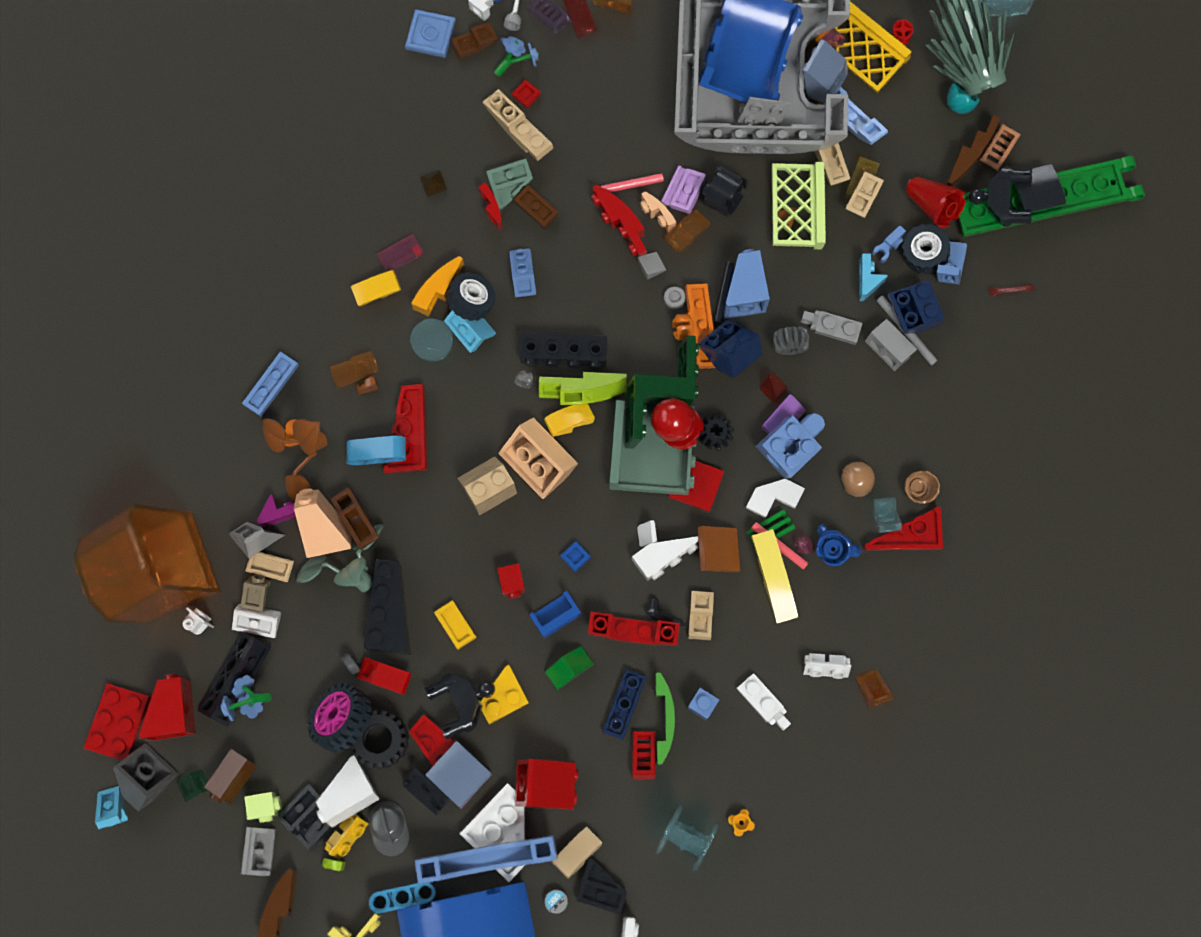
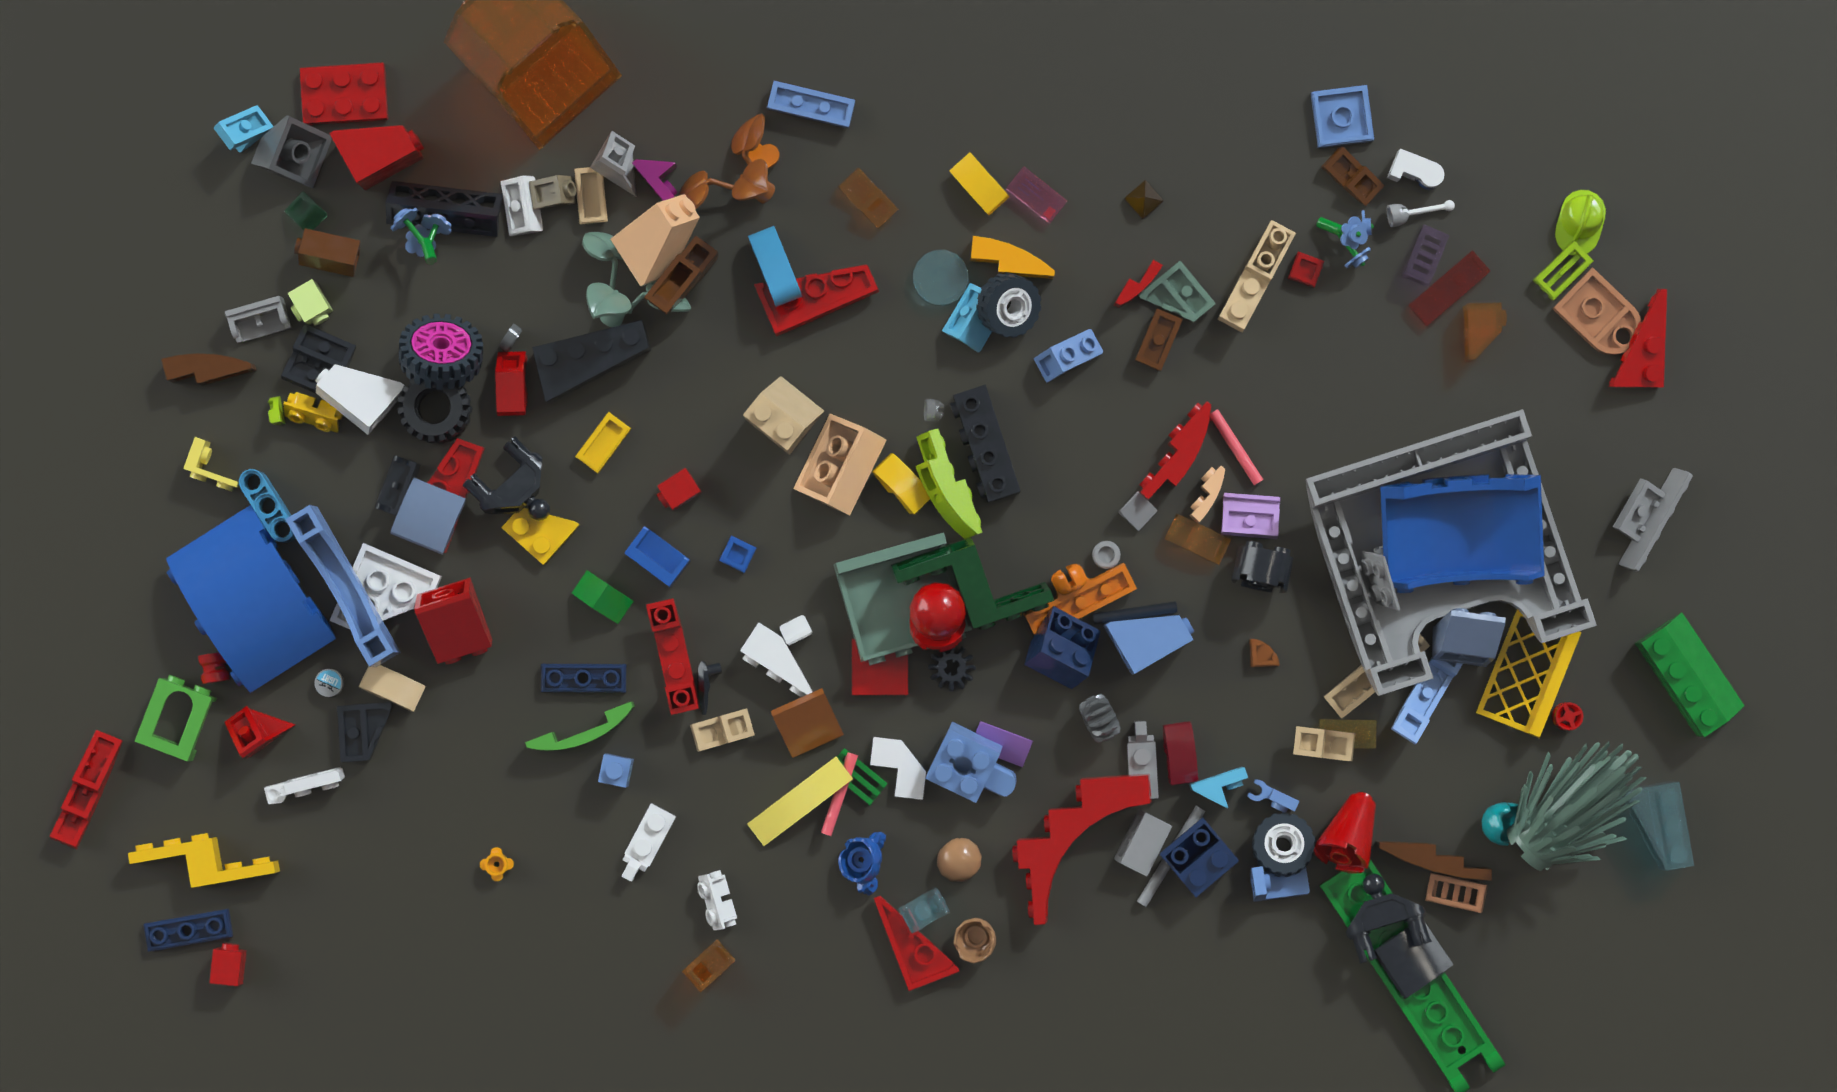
camera: 65 degrees right, 10 degrees up
white hinge [183,607,214,635] -> none
dark orange tile [356,377,379,395] -> none
dark grey piece [369,801,409,856] -> none
red slope [632,731,656,780] -> none
clear light blue piece [655,802,720,874] -> none
clear red slope [760,373,787,403] -> none
yellowish green fence [772,162,826,250] -> none
clear pink hinge [795,536,813,554] -> none
clear pink slope [819,28,845,48] -> none
clear red hinge [989,284,1034,297] -> none
none -> red arch [1012,774,1152,925]
none -> dark red slope [1163,721,1198,785]

